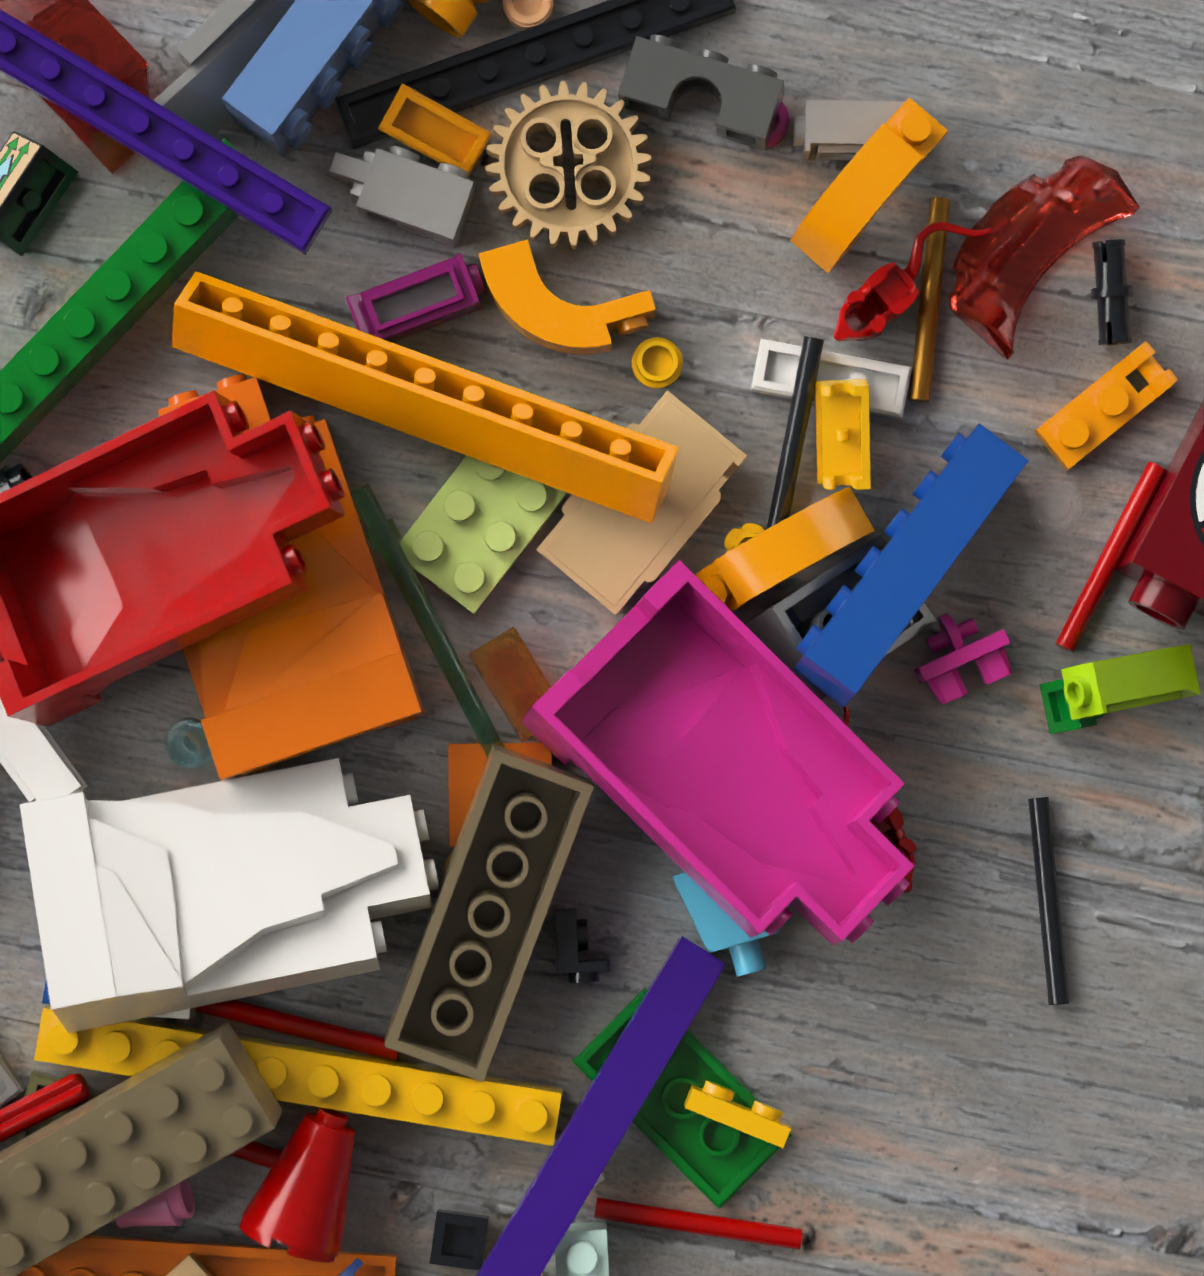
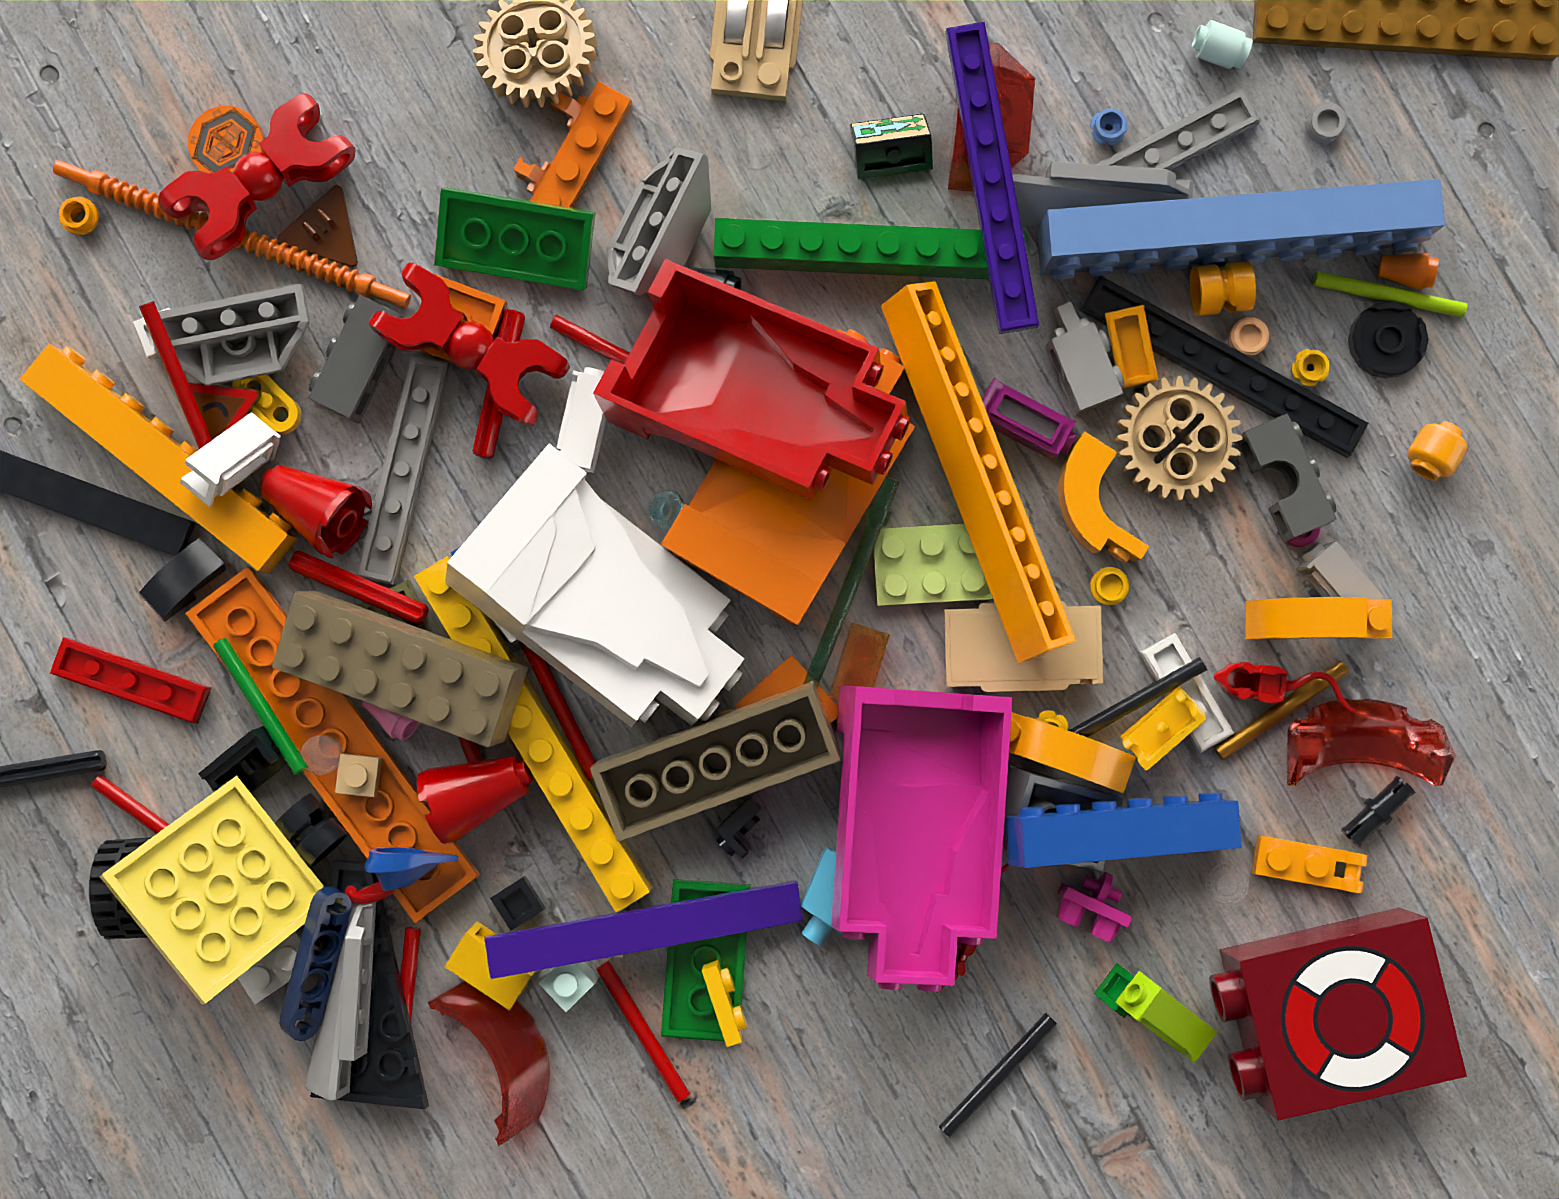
camera: 55 degrees right, 0 degrees up
red bar [1055,462,1166,653] -> none

